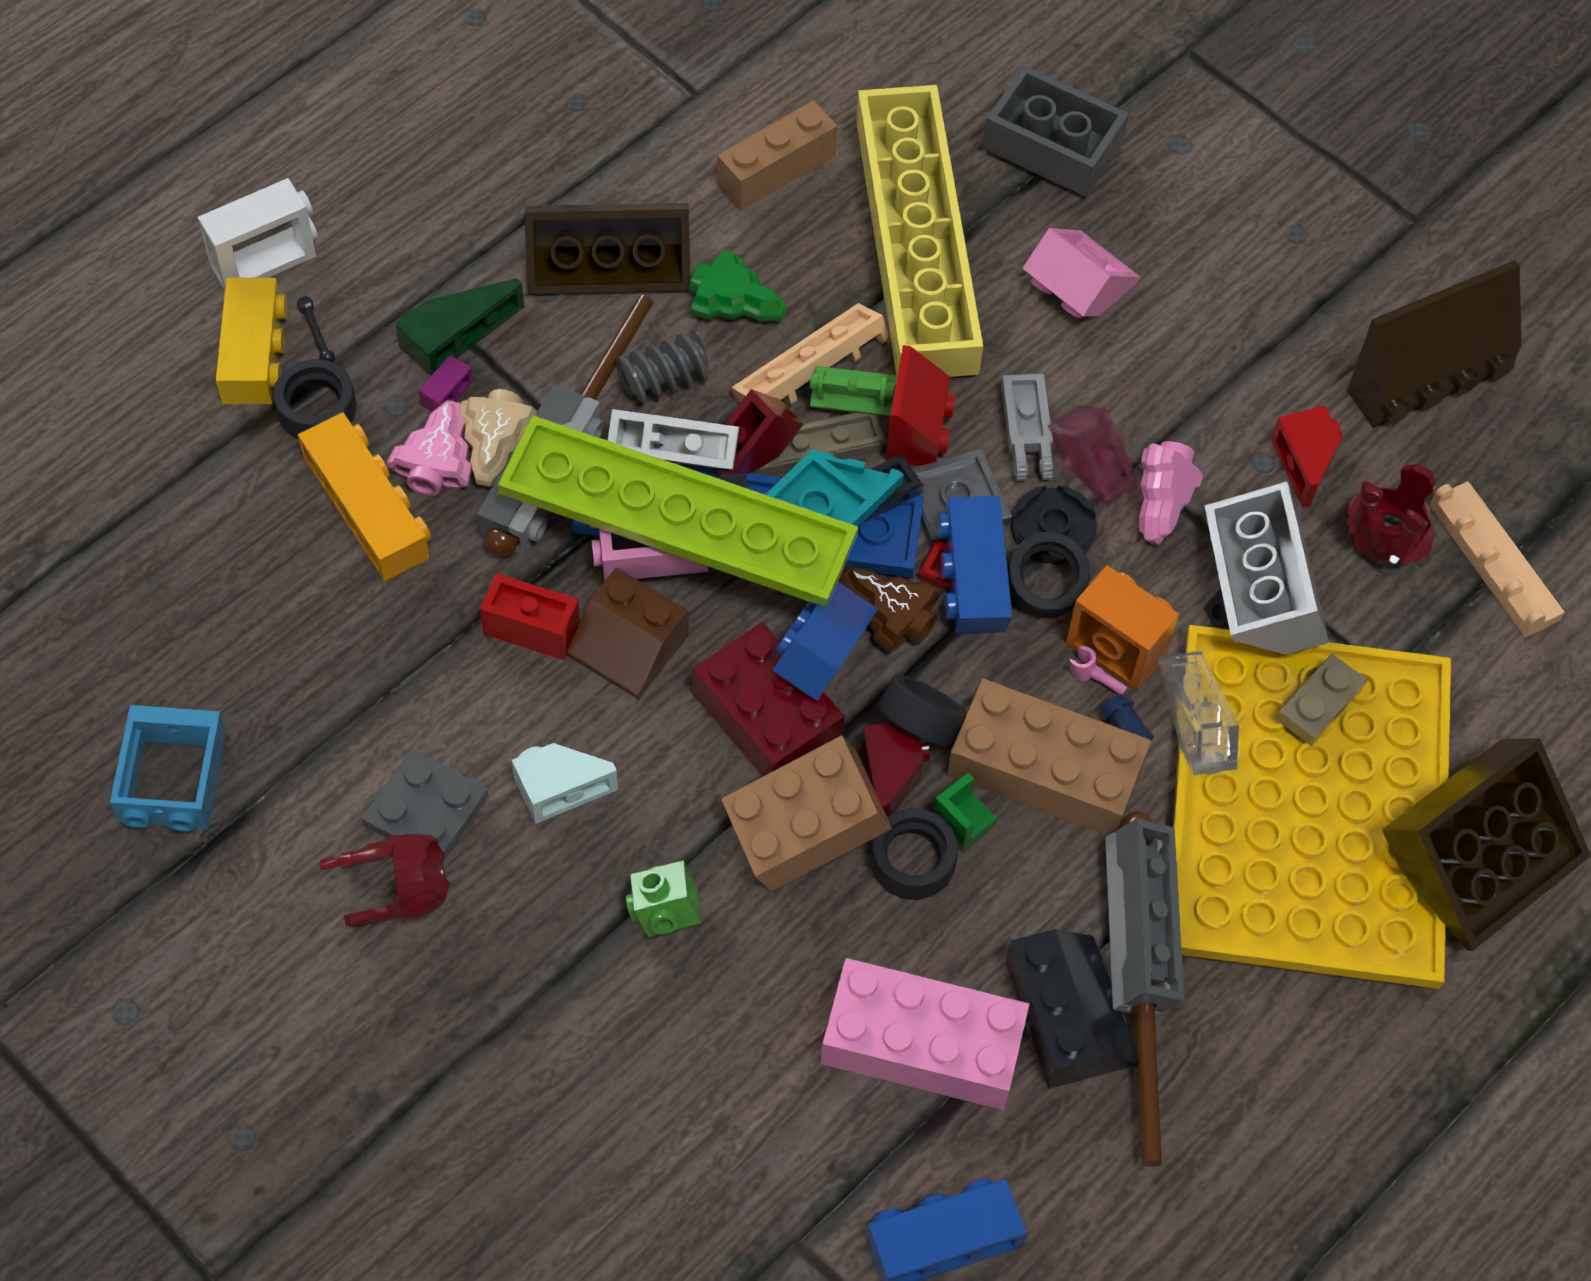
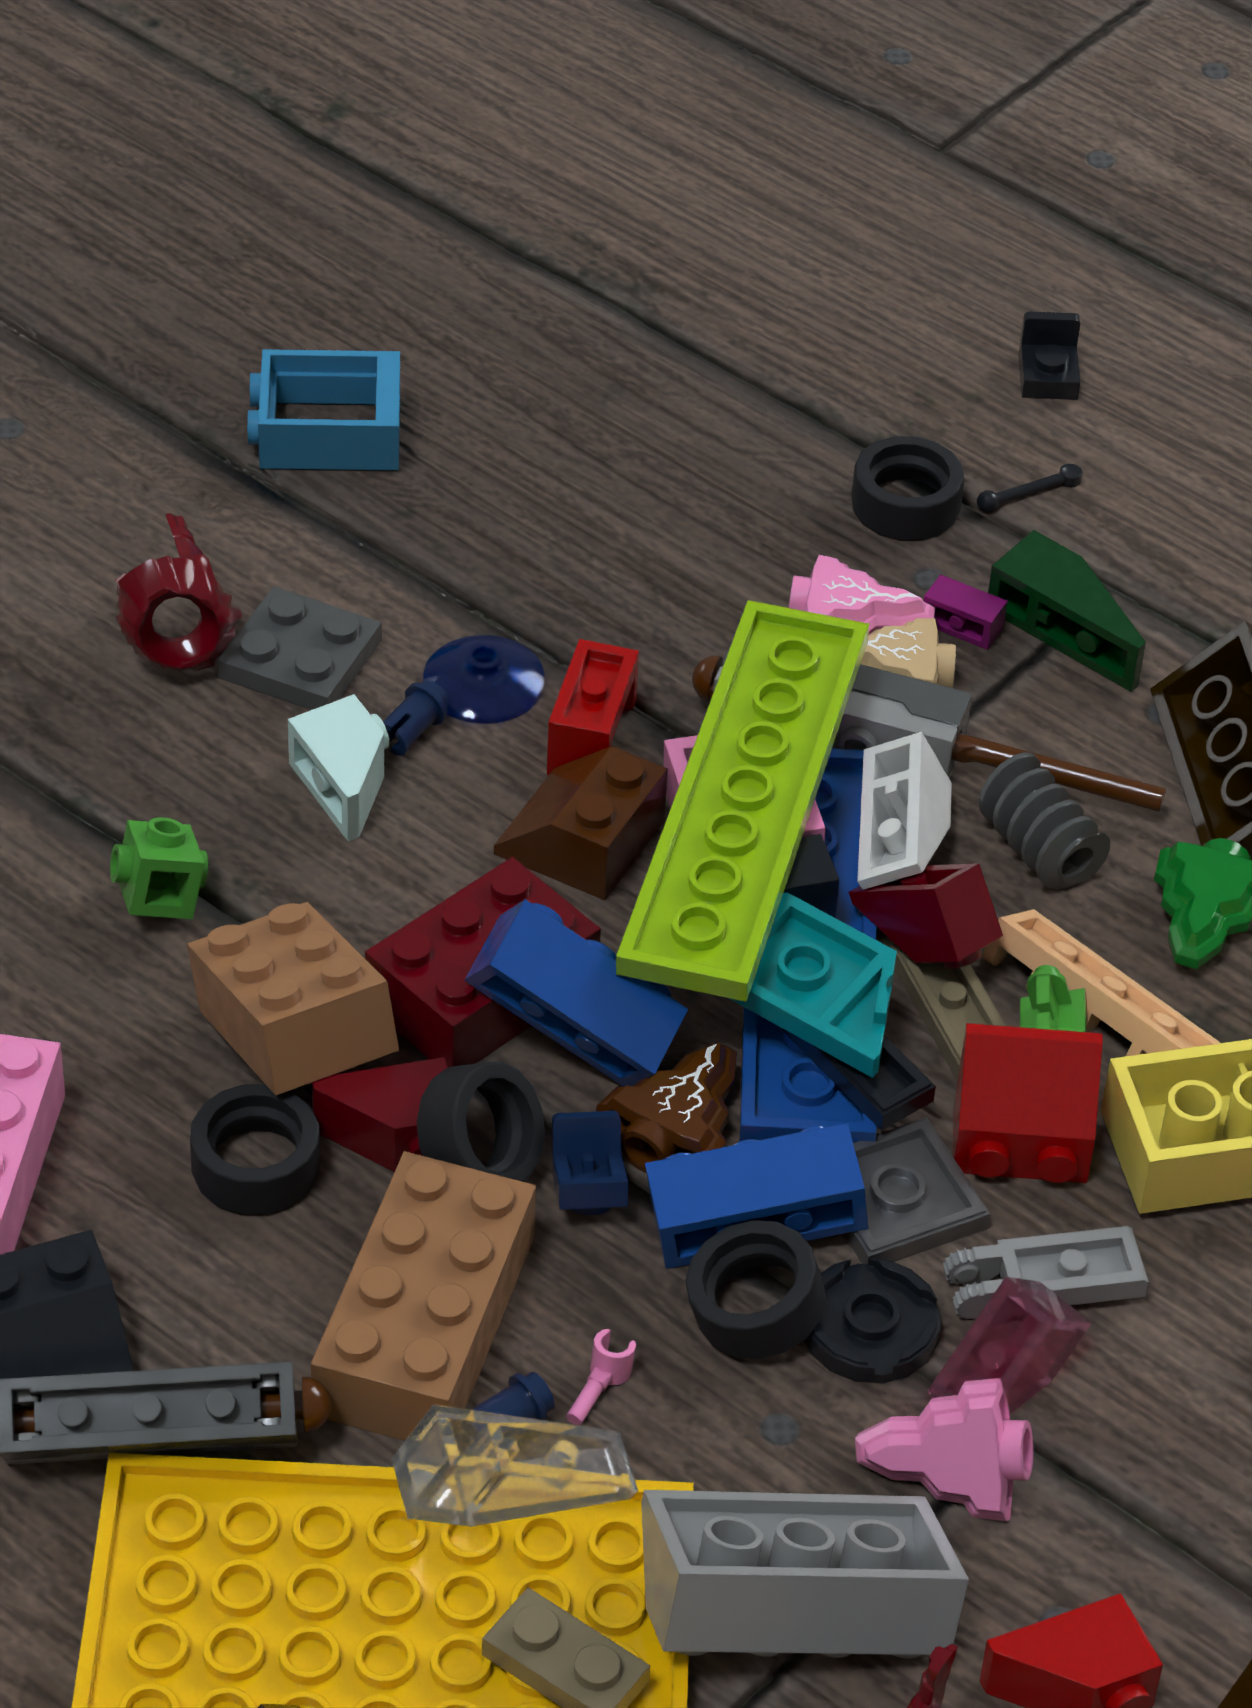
camera: 85 degrees right, 15 degrees down
white window [198,178,318,290] -> none
yellow brick [216,277,288,404] -> none
light orange brick [298,412,431,582] -> none
green panel [933,773,997,852] -> none
orange brick [1066,565,1179,692] -> none
none -> dark blue pin [383,680,450,756]
none -> clear blue dish [423,635,545,724]
none -> dark blue bracket [552,1111,628,1215]
none -> black bracket [1018,311,1080,400]

